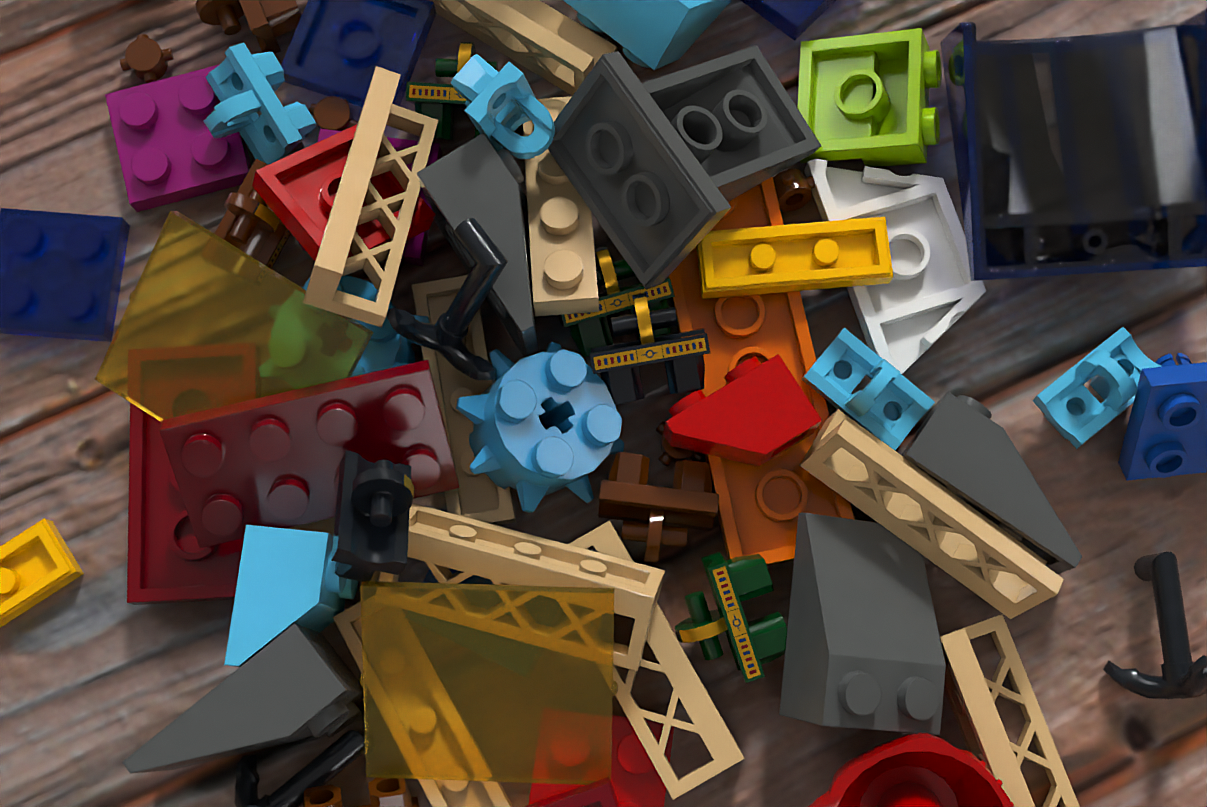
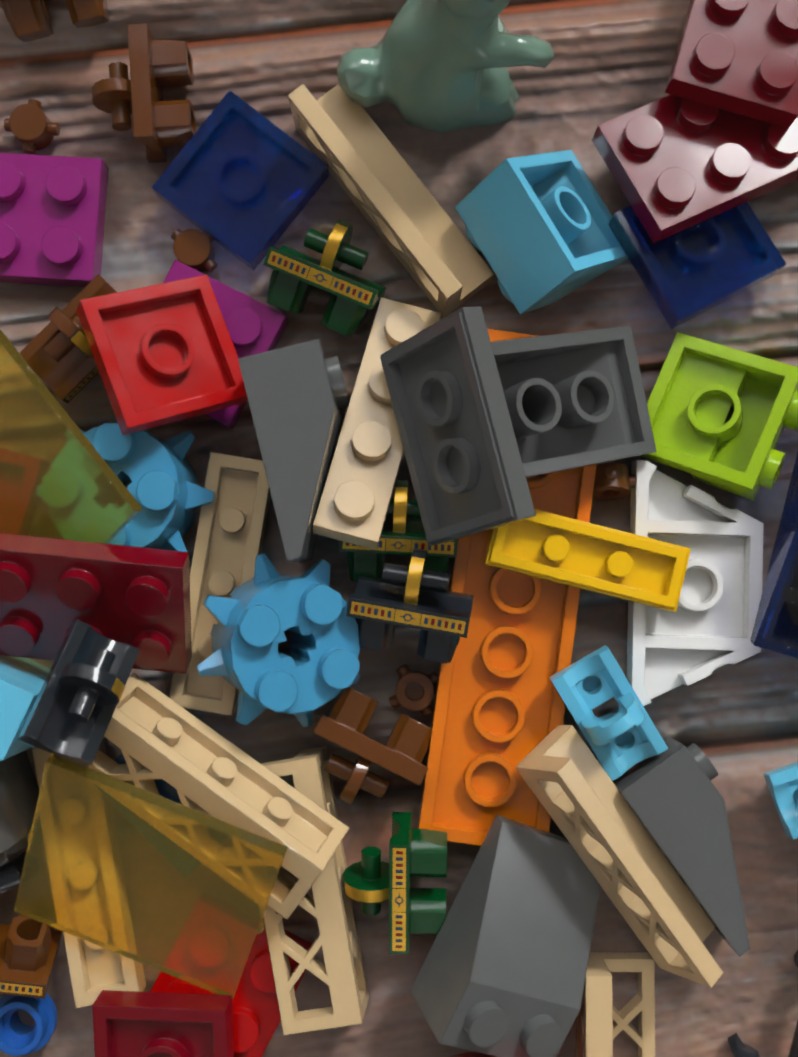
camera: 20 degrees right, 10 degrees up
medium azure hips [203,42,316,165] -> none
tan fence [303,66,438,327] -> none
black piece [386,218,508,380] -> none
medium azure hips [451,54,555,159] -> none
red slope [663,354,822,467] -> none

